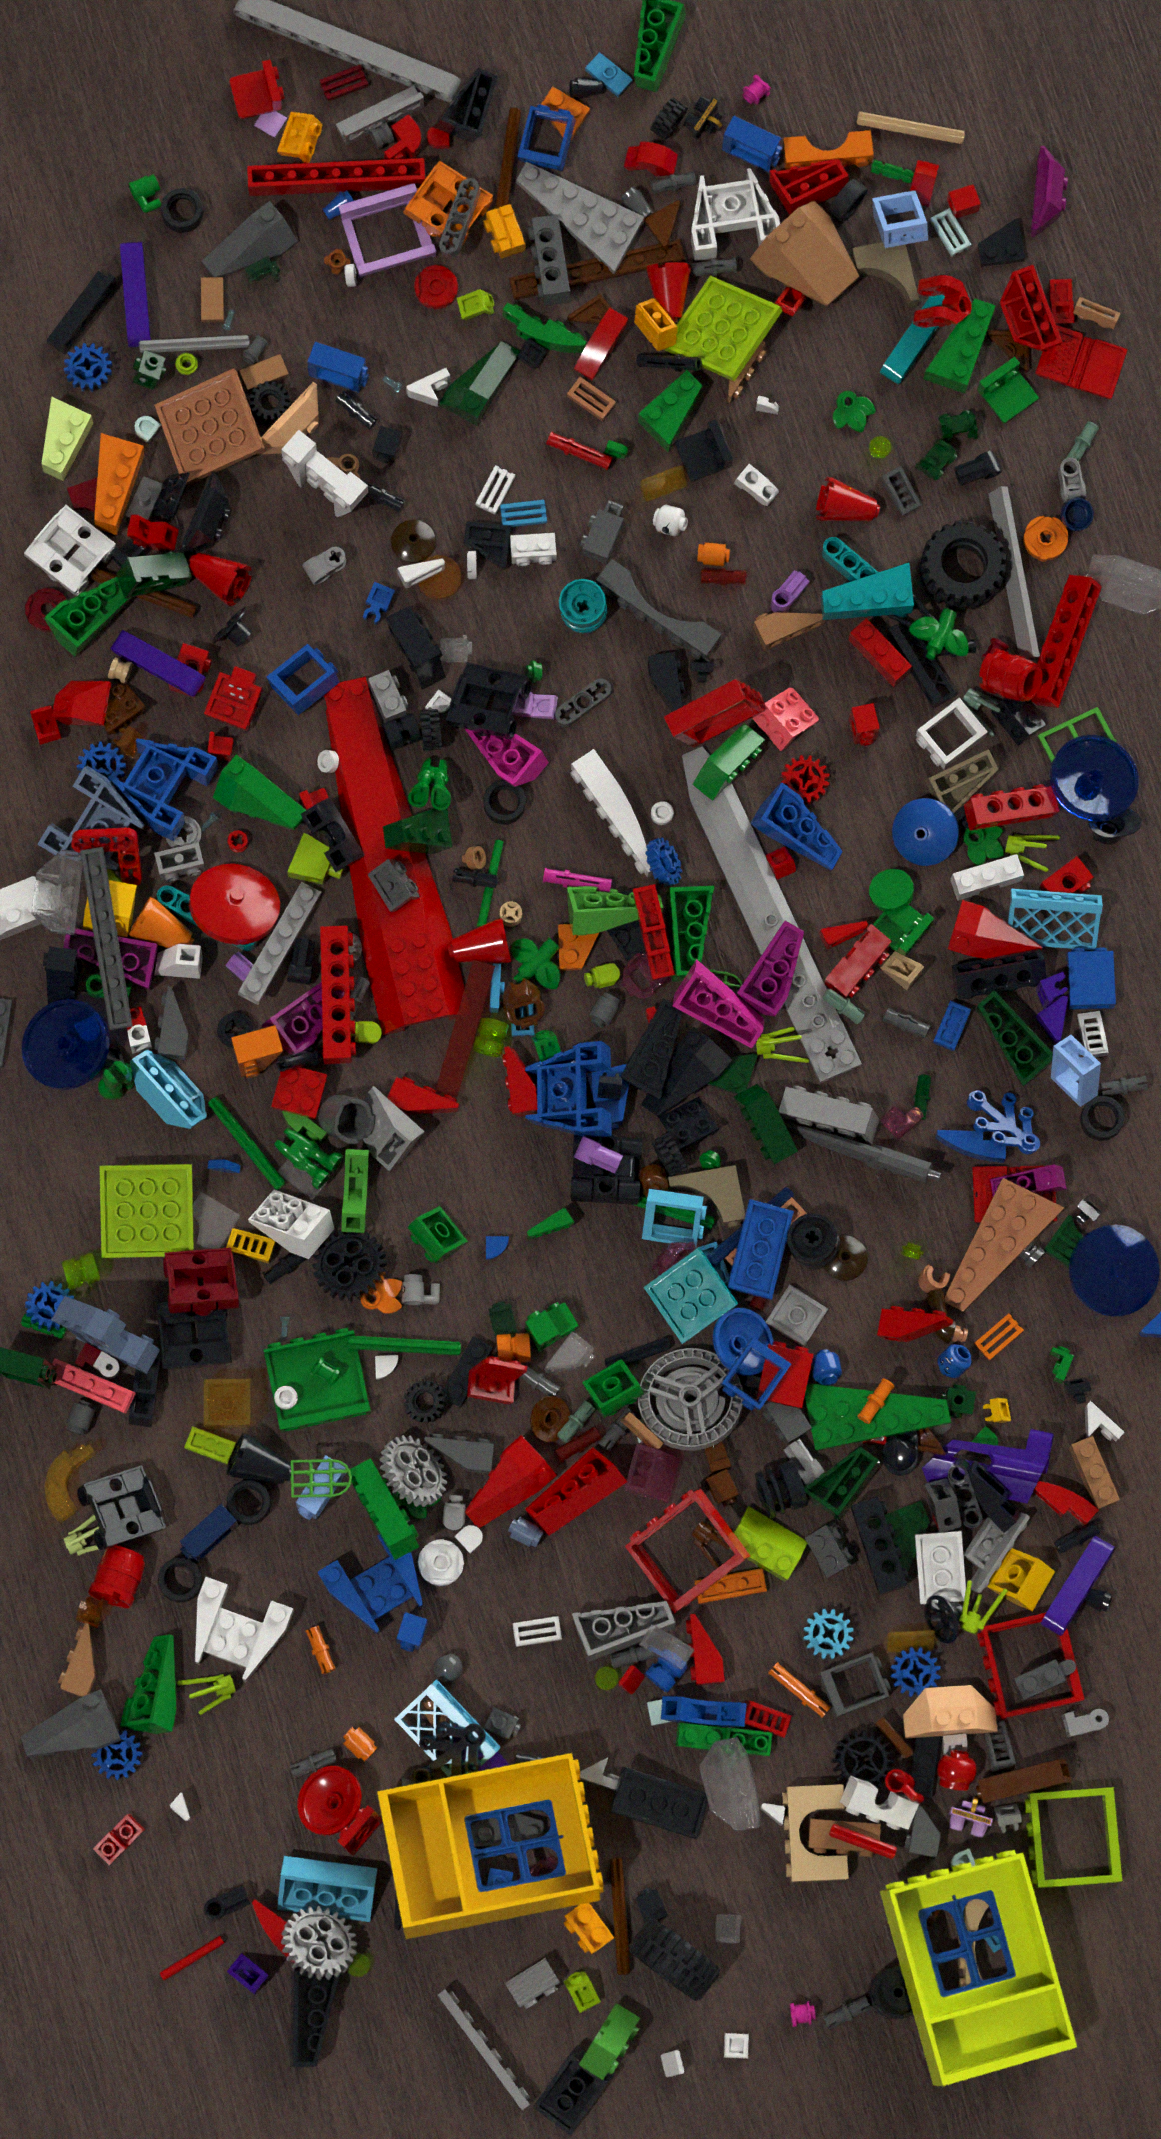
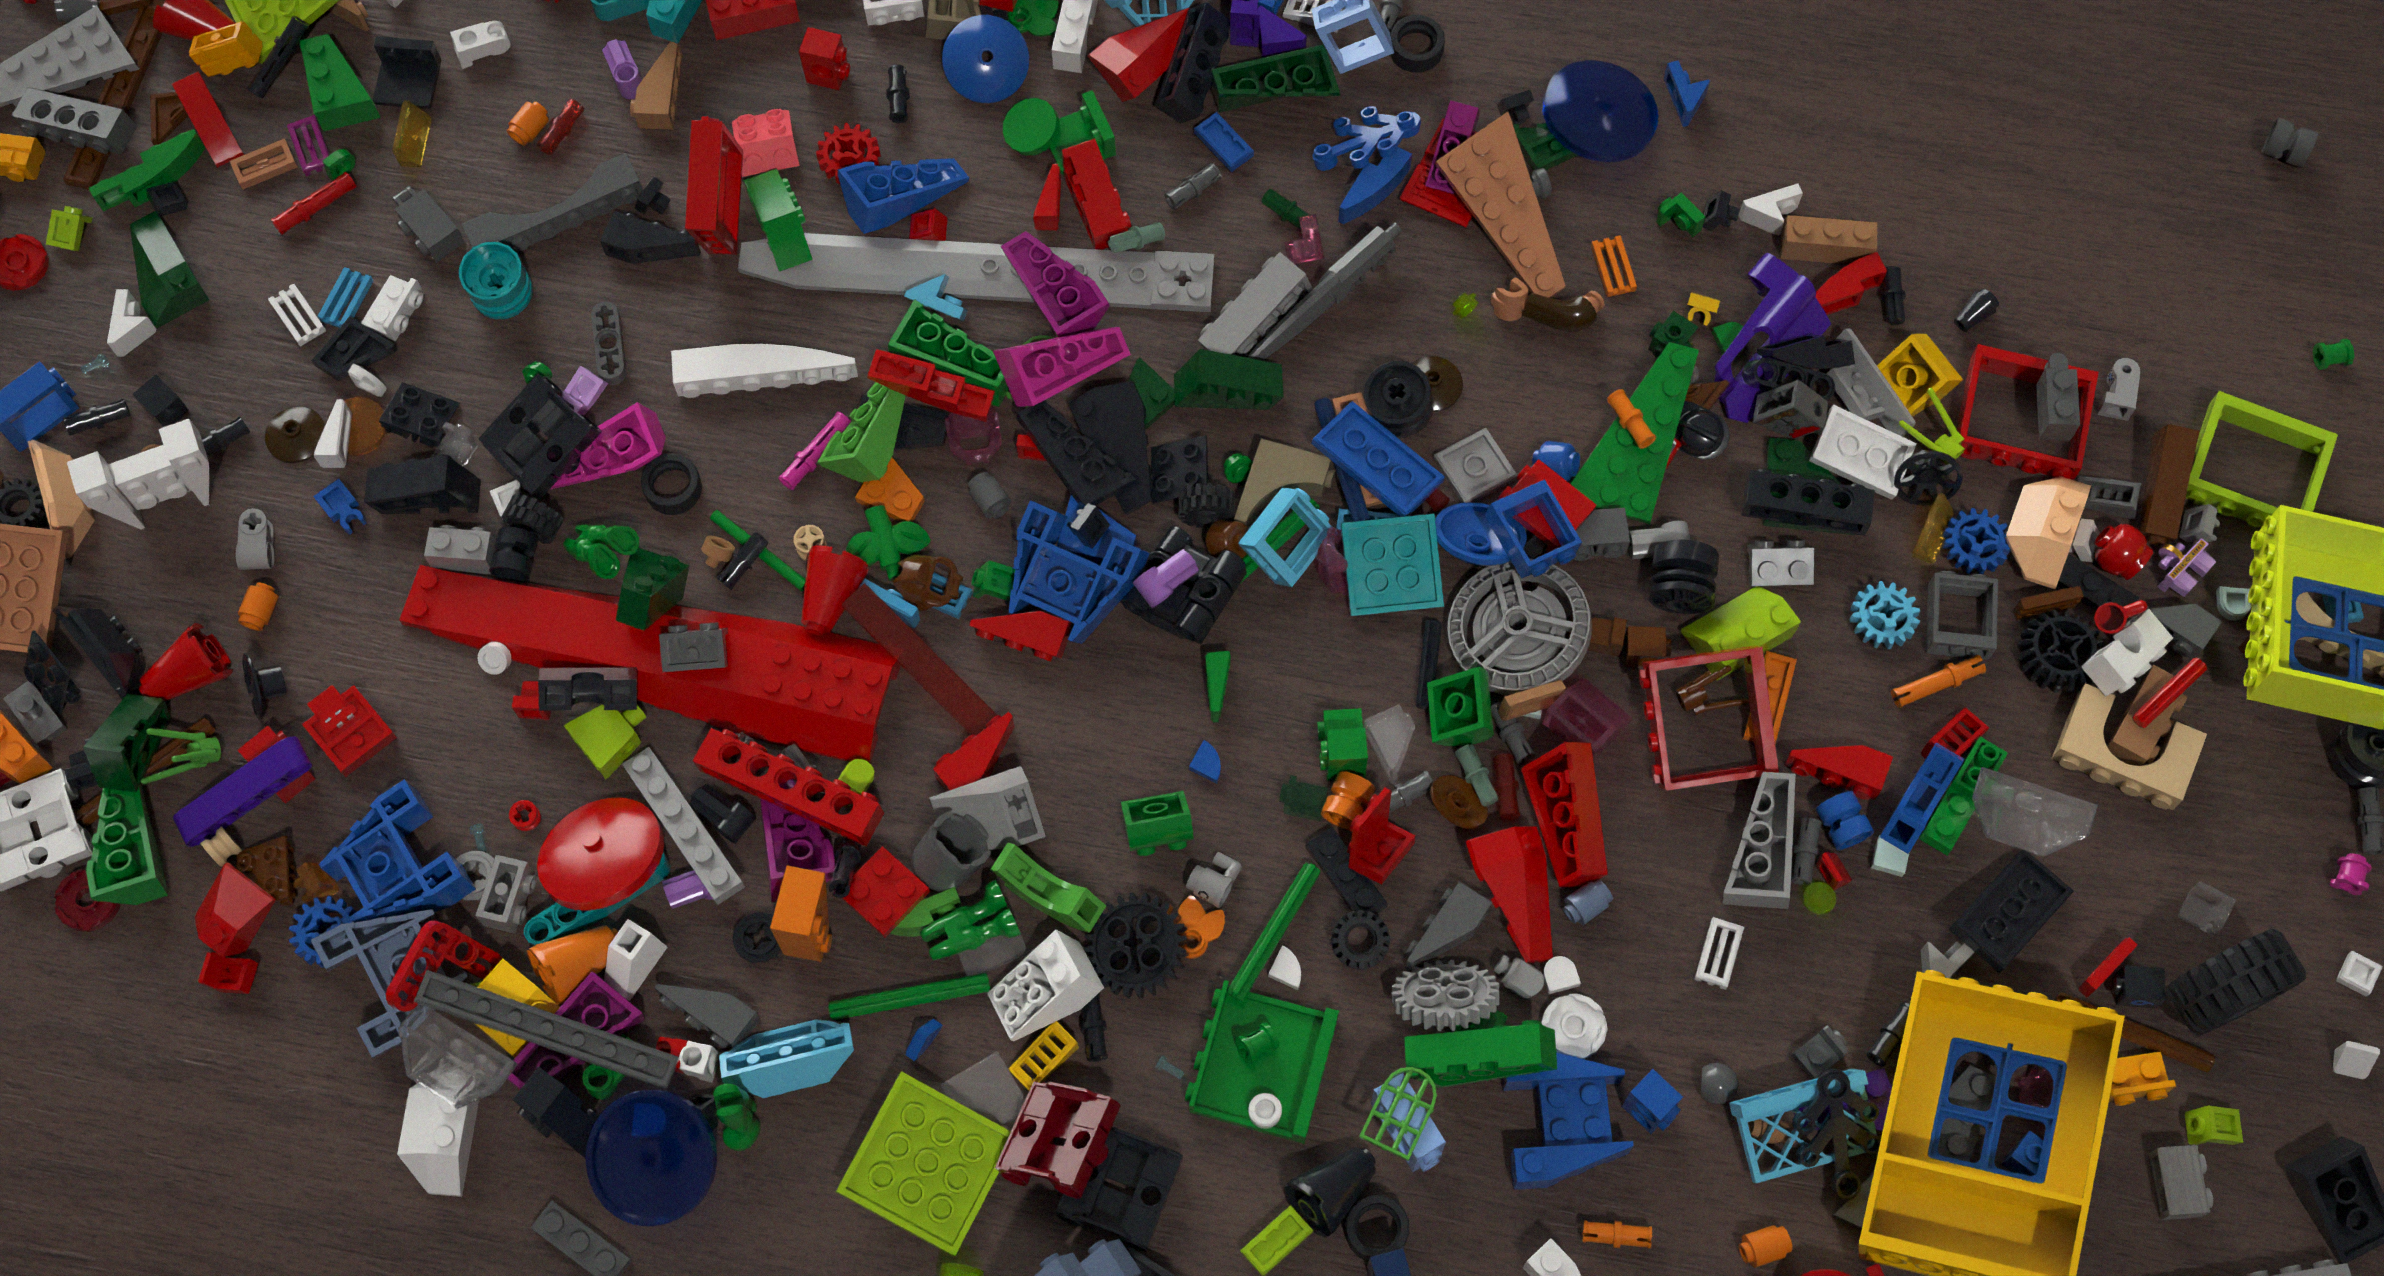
camera: 55 degrees left, 10 degrees down
red brick [127,514,179,551] -> none
clear yellow brick [204,1379,251,1429] -> none
red panel [208,732,234,762] -> none
green wedge [213,755,306,830] -> none
blue window [266,644,340,716] -> none
clear neon green wheel [473,1018,509,1057] -> none
bright green wedge [579,2003,640,2080] -> none
lime arm [584,963,620,988] -> none
clear slope [639,1625,694,1669] -> none
blue gear [645,837,682,887] -> none
white tile [651,802,674,825] -> none
white head [653,505,688,536] -> none
lime plant [756,1027,810,1063] -> none
white slope [760,1803,785,1826] -> none
dark green wedge [804,1447,880,1521] -> none
red slope [877,1306,953,1343] -> none
tan slope [881,951,924,990] -> none
blue head [937,1344,972,1378] -> none
dark purple beam [1041,1536,1115,1636] -> none
none -> bright green plant [141,728,221,784]
none -> orange brick [238,582,279,631]
none -> magenta tile [287,115,330,176]
none -> black hinge [379,382,460,448]
none -> black pin [886,65,910,123]
none -> medium azure slope [904,274,968,322]
none -> red tile [2078,937,2138,998]

